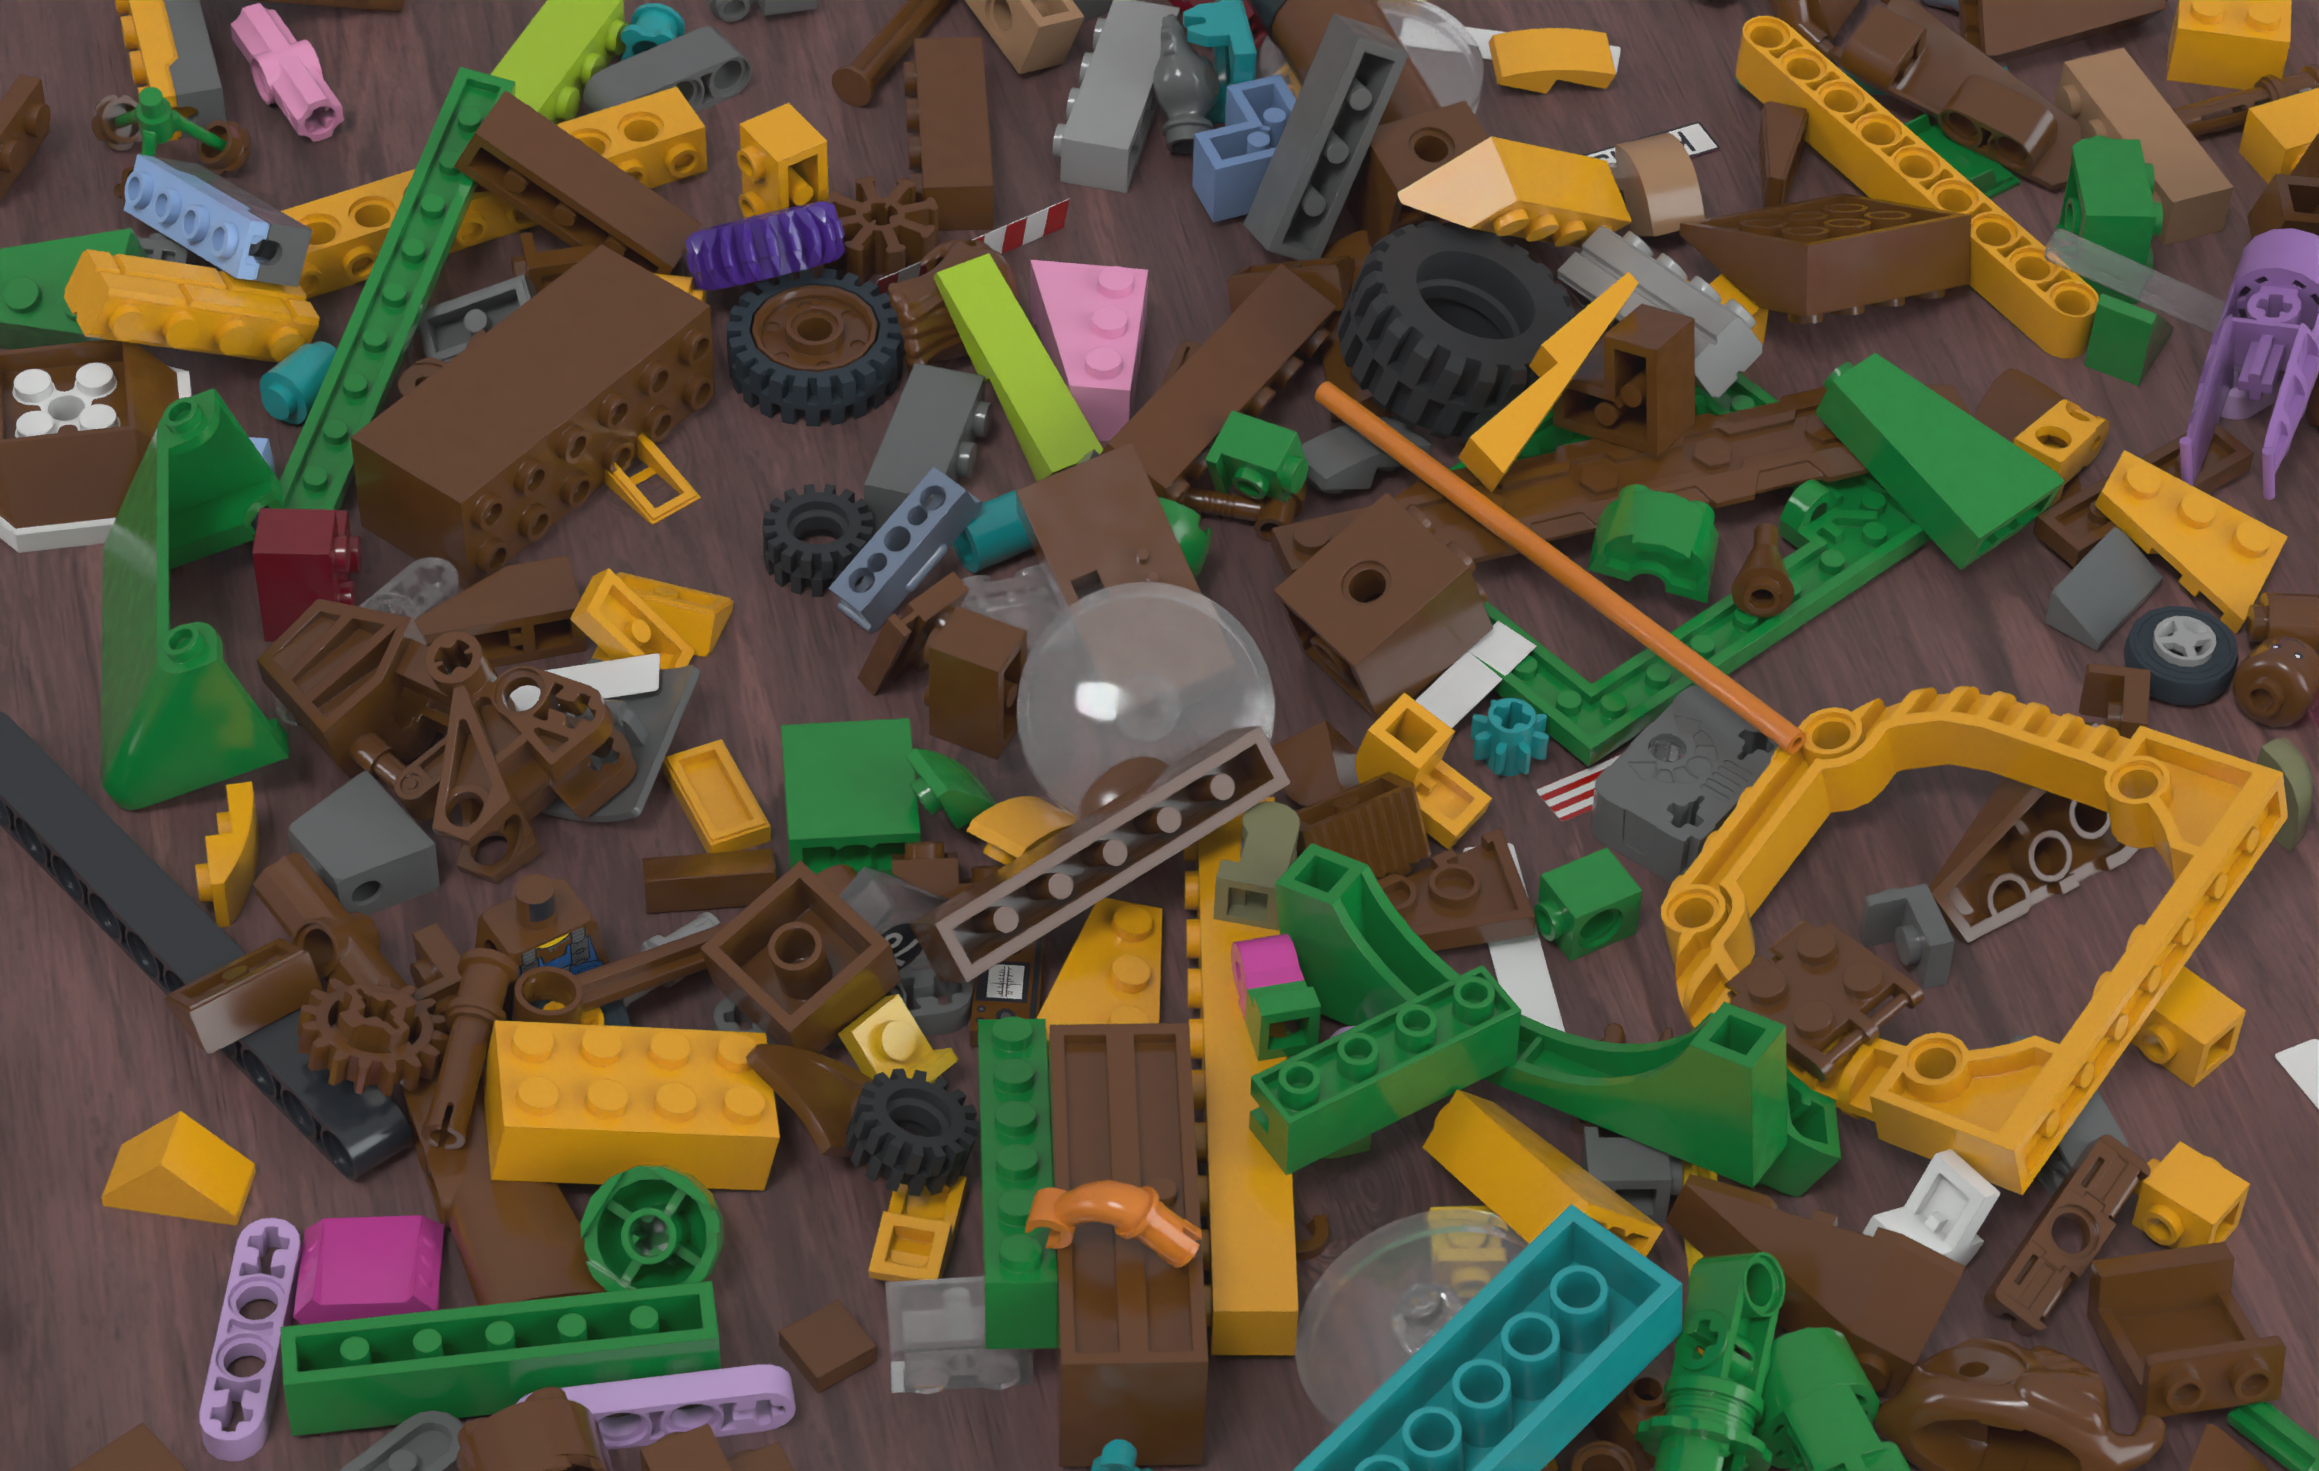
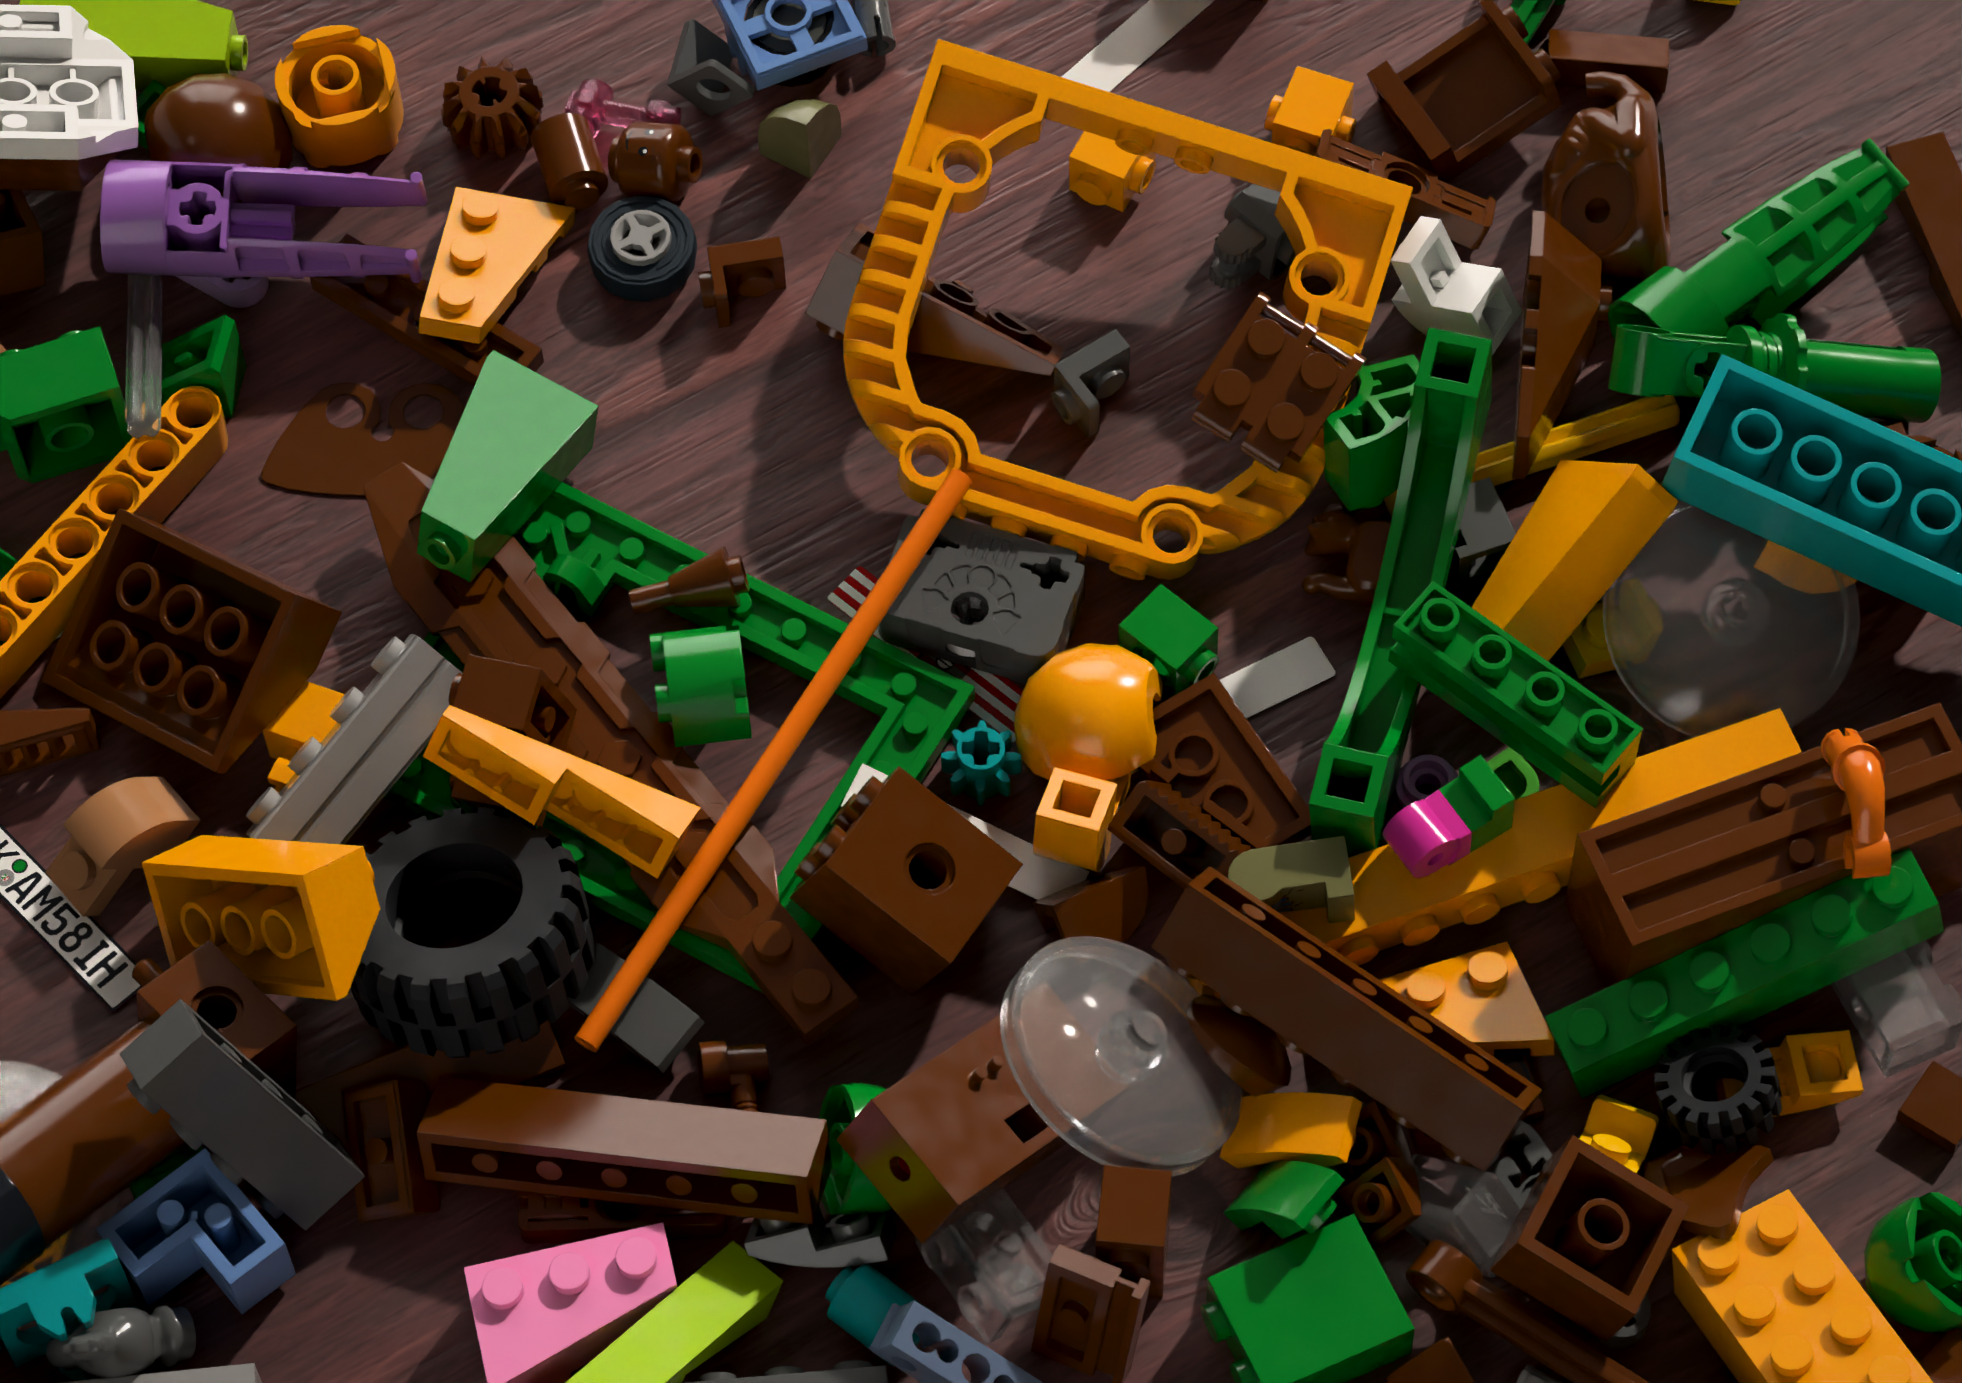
camera: 105 degrees left, 15 degrees up
green brick [1205,410,1308,503] -> none
light orange leg [2013,399,2110,509] -> none
dark grey slope [2045,527,2163,651] -> none
none -> light orange cylinder [1014,643,1163,781]

